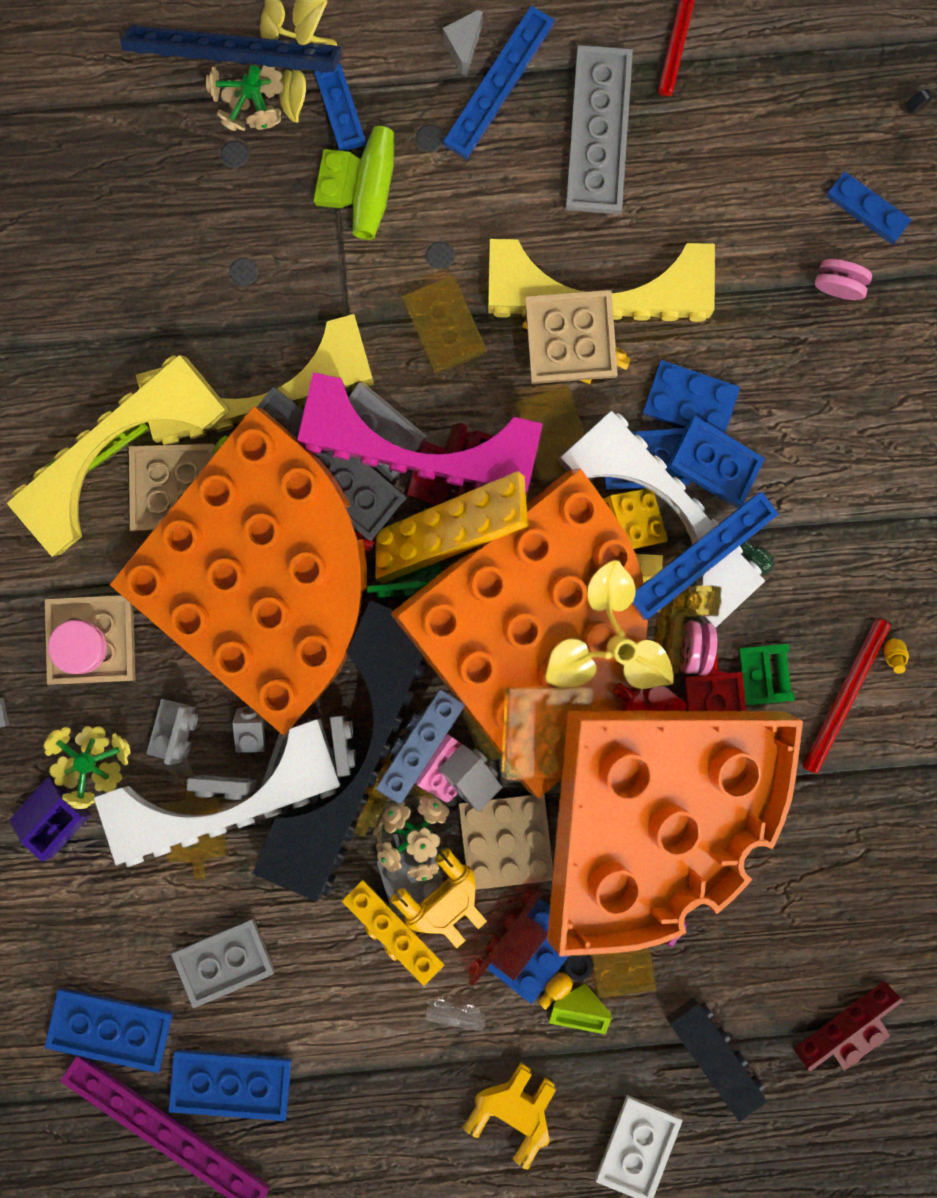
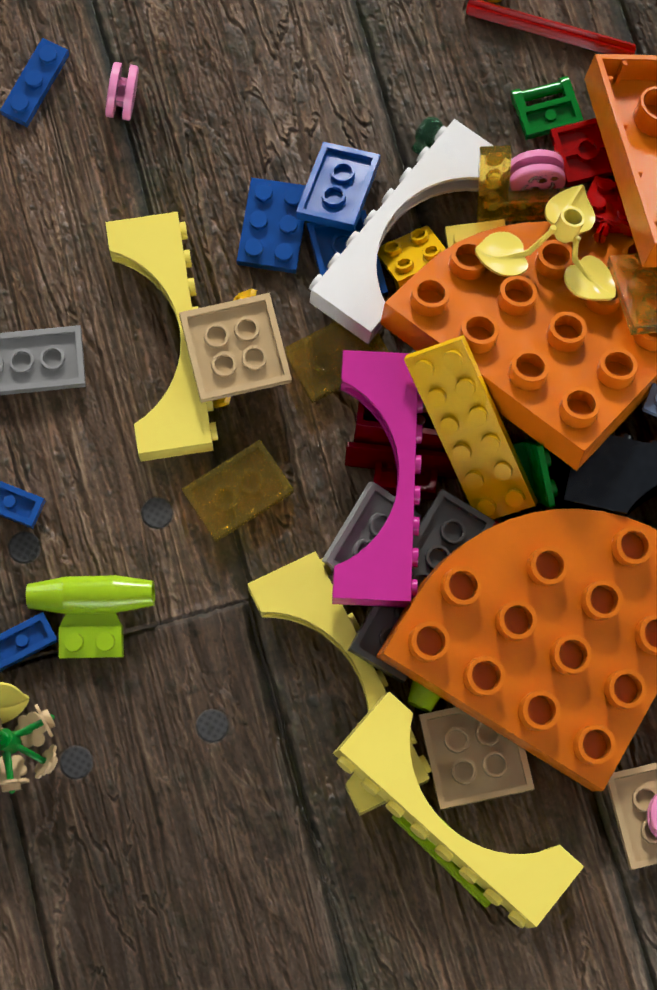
camera: 100 degrees left, 10 degrees down
blue plate [631,491,779,620] -> none

